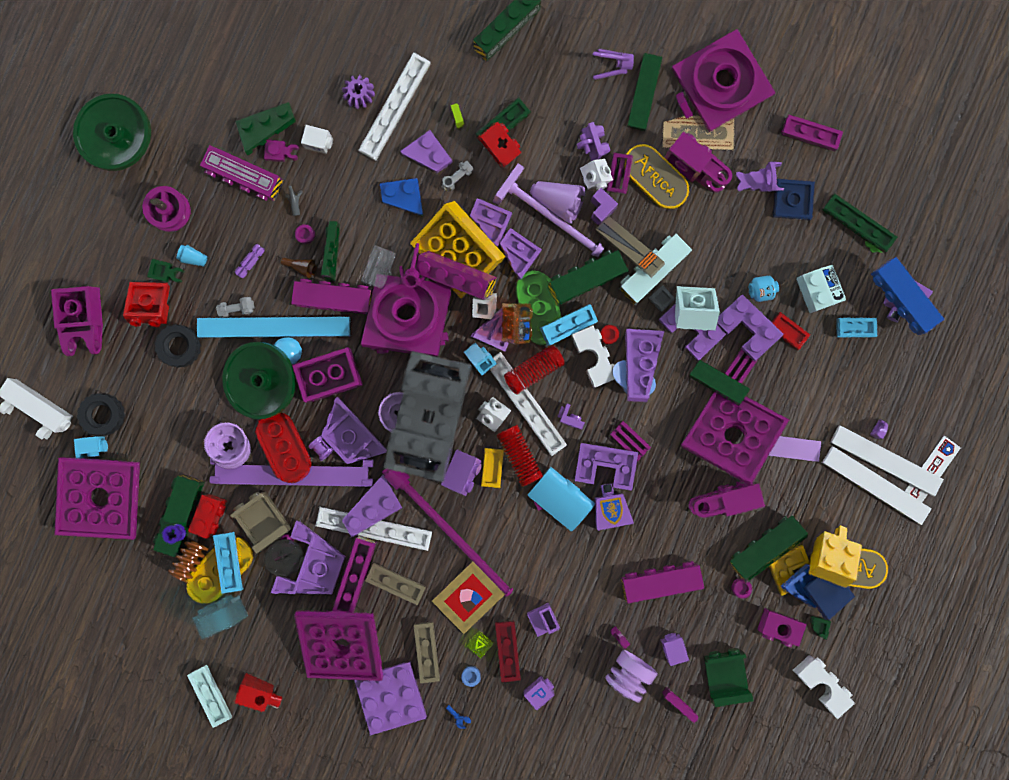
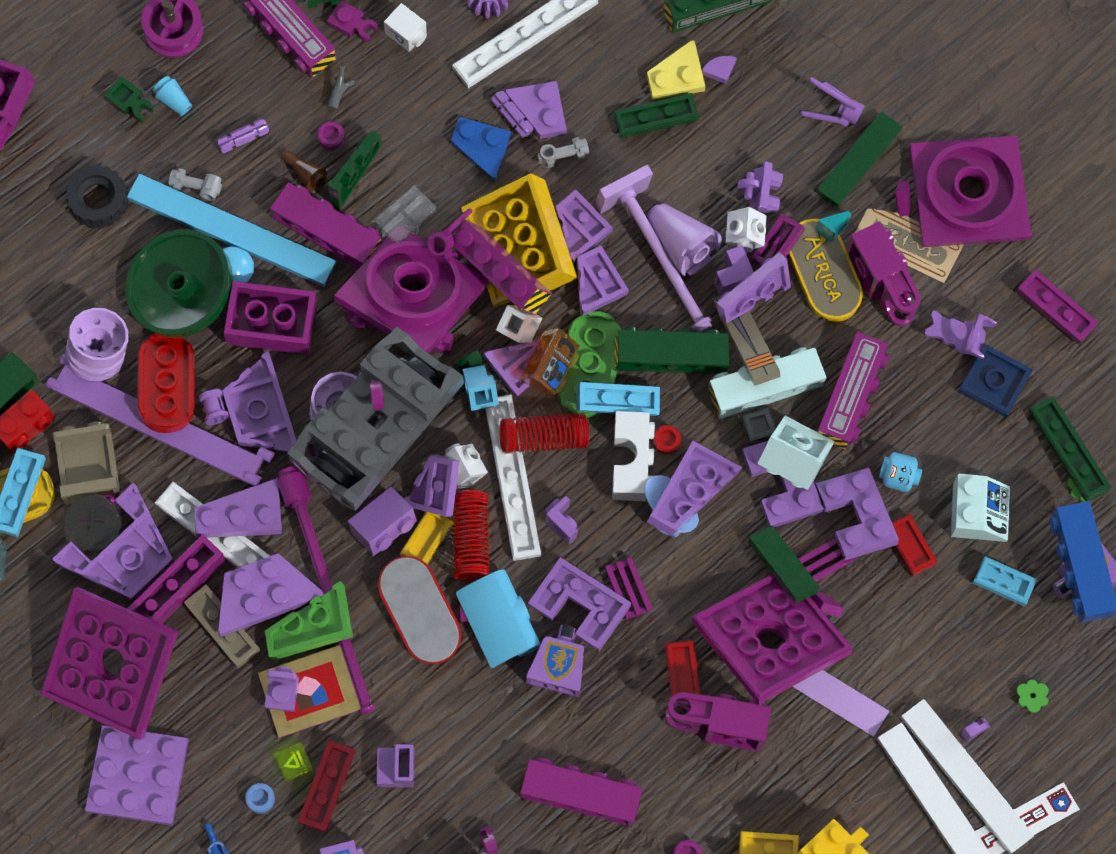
camera: 20 degrees right, 15 degrees down
red plate [123,282,170,327] -> none
dark tan plate [414,622,440,684] -> none
lime tile [451,104,464,129] -> none
red brick [477,122,522,168] -> none
dark green brick [730,515,808,584] -> none
none -> medium lavender wing [218,554,324,637]
none -> medium lavender bracket [264,667,299,712]
none -> bright green wing [265,581,353,660]
none -> magenta tile [370,381,385,411]
none -> flat silver tile [378,556,461,664]
none -> medium lavender wing [405,455,460,517]
none -> dark green tile [453,350,482,375]
none -> medium lavender axle [491,91,533,138]
none -> light yellow wing [647,41,705,101]
none -> red tile [665,640,701,701]
none -> medium lavender tile [702,56,737,84]
none -> medium lavender wing [717,252,791,323]
none -> magenta tile [811,591,845,617]
none -> teal slope [816,211,851,242]
none -> magenta brick [818,332,890,450]
none -> bright green plant [1017,680,1049,713]

